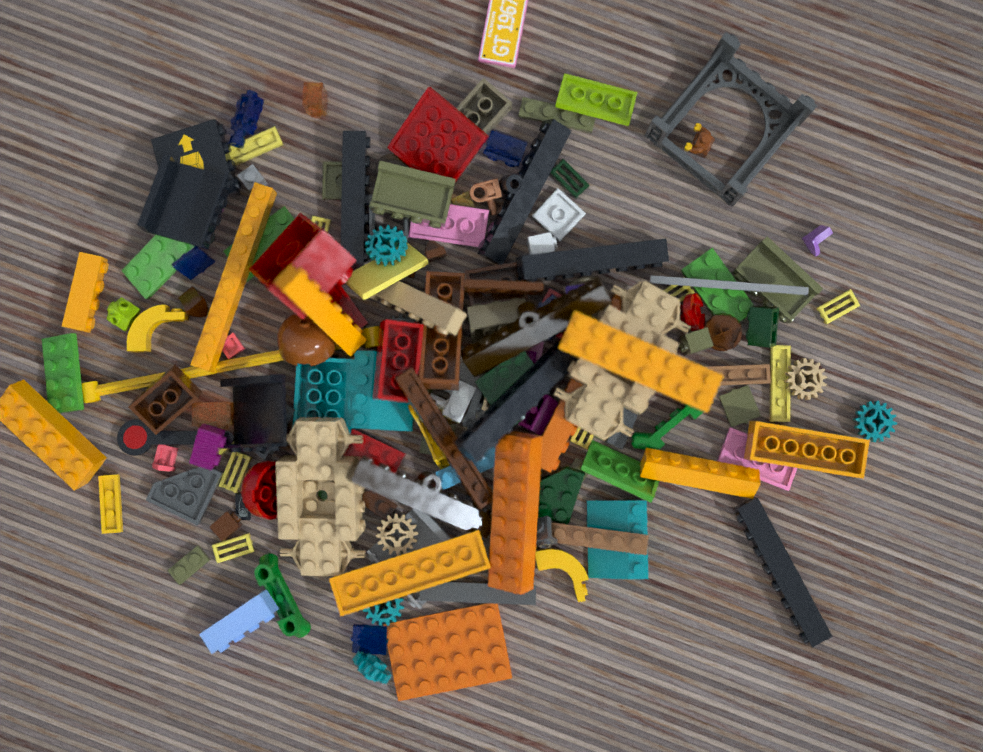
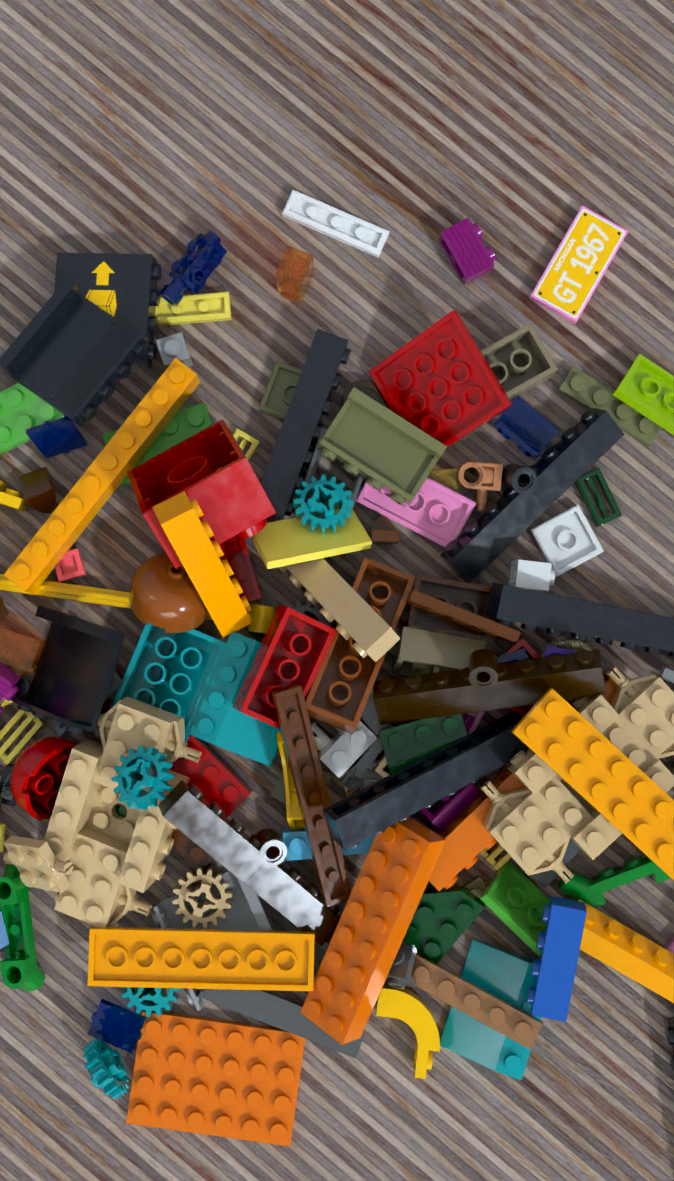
camera: 15 degrees right, 0 degrees up
none -> tan plate [3,835,73,893]
none -> teal gear [112,745,174,810]
none -> white tile [282,190,390,258]
none -> magenta brick [439,218,496,285]
none -> blue brick [527,896,587,1022]

